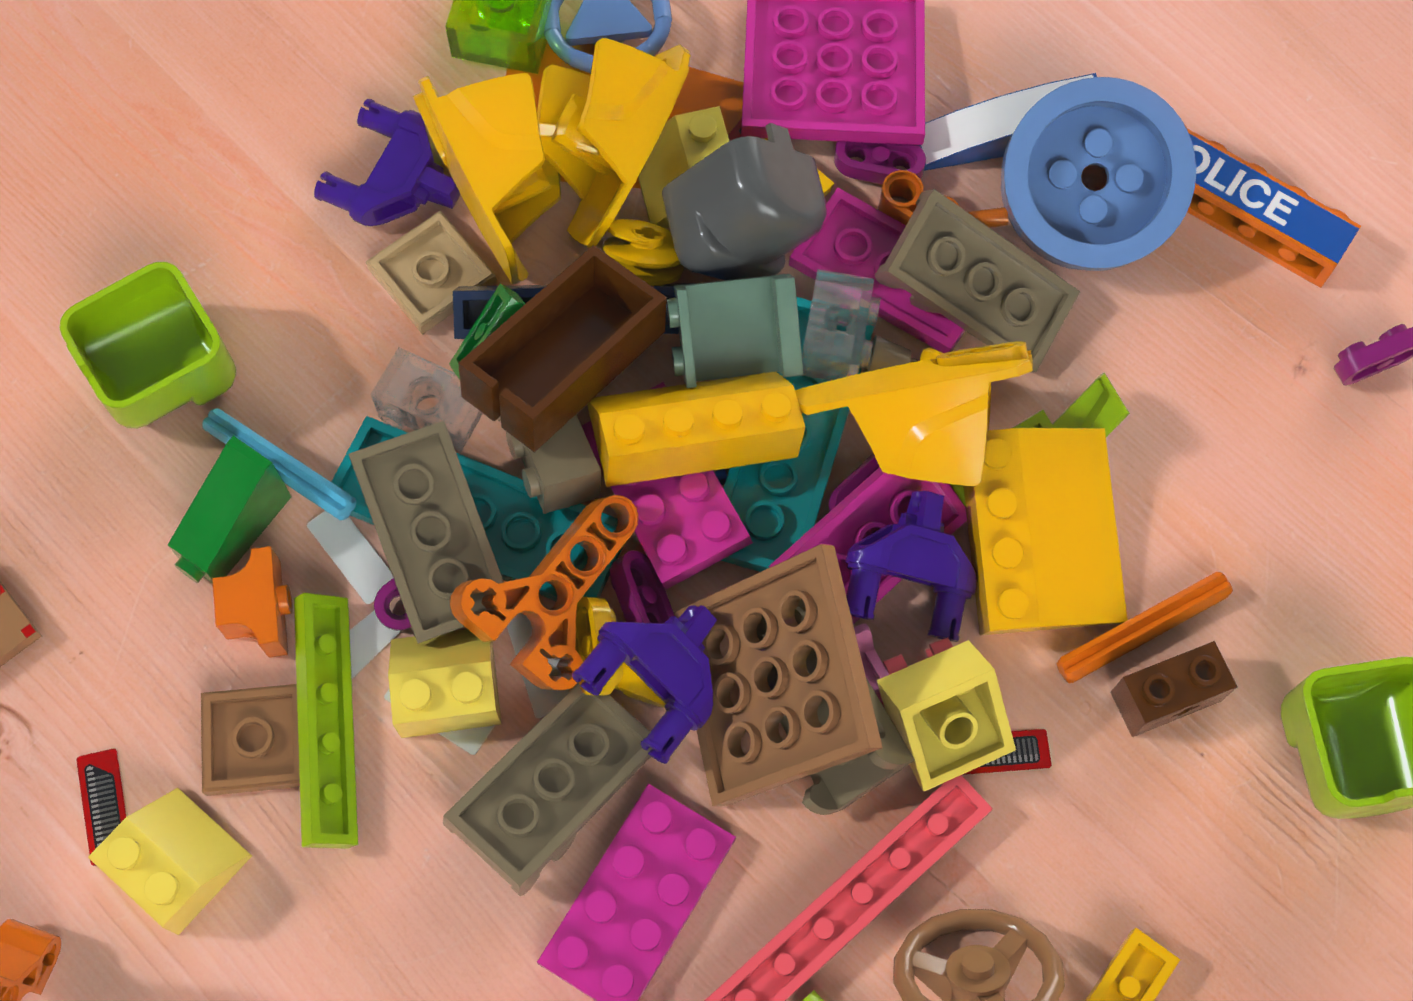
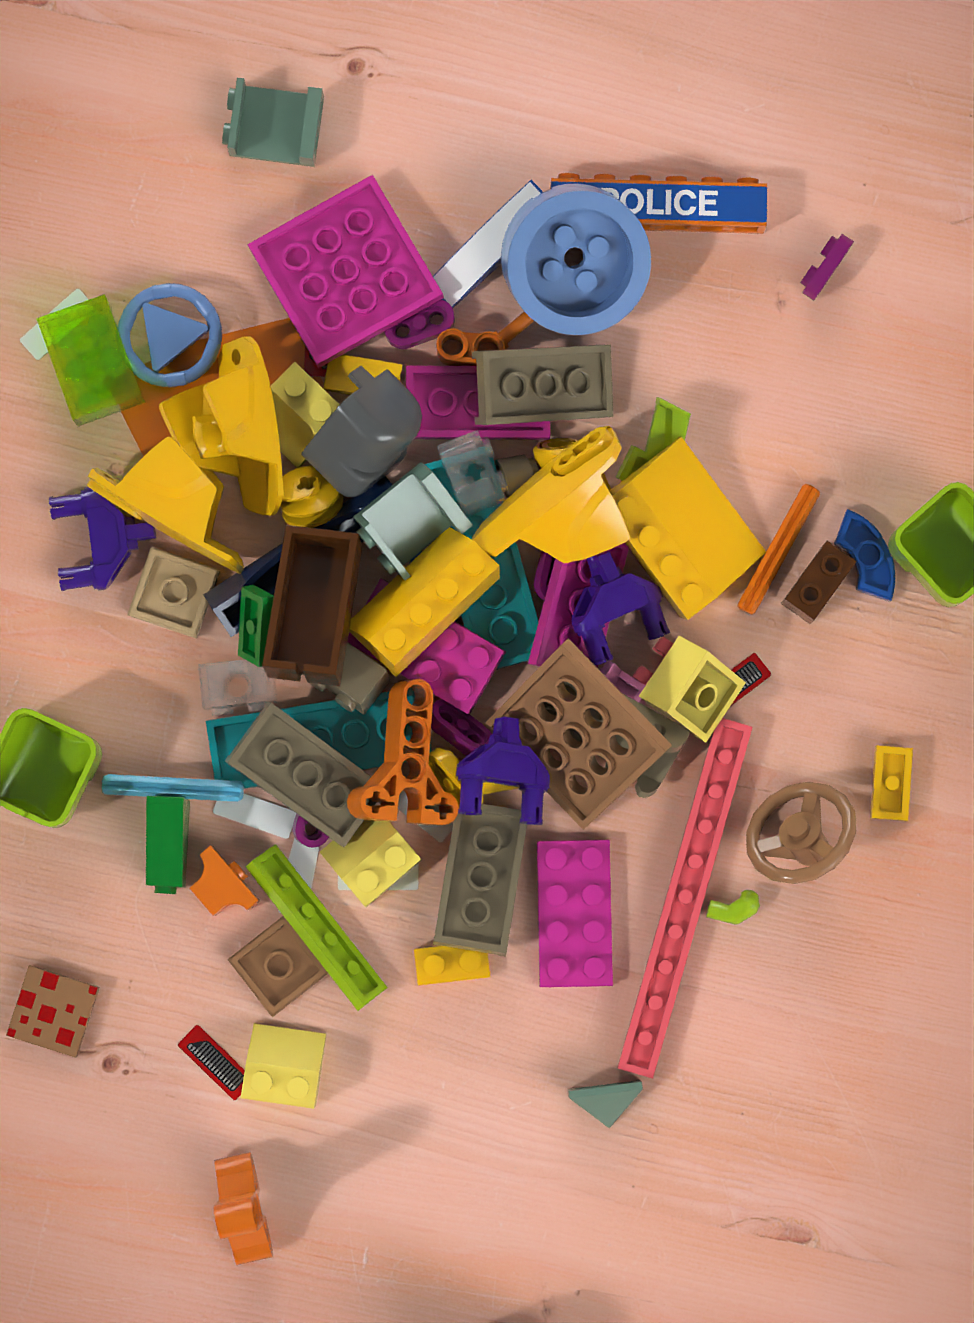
camera: 35 degrees left, 15 degrees up
none -> yellow plate [414,946,490,986]
none -> blue tile [834,509,895,602]

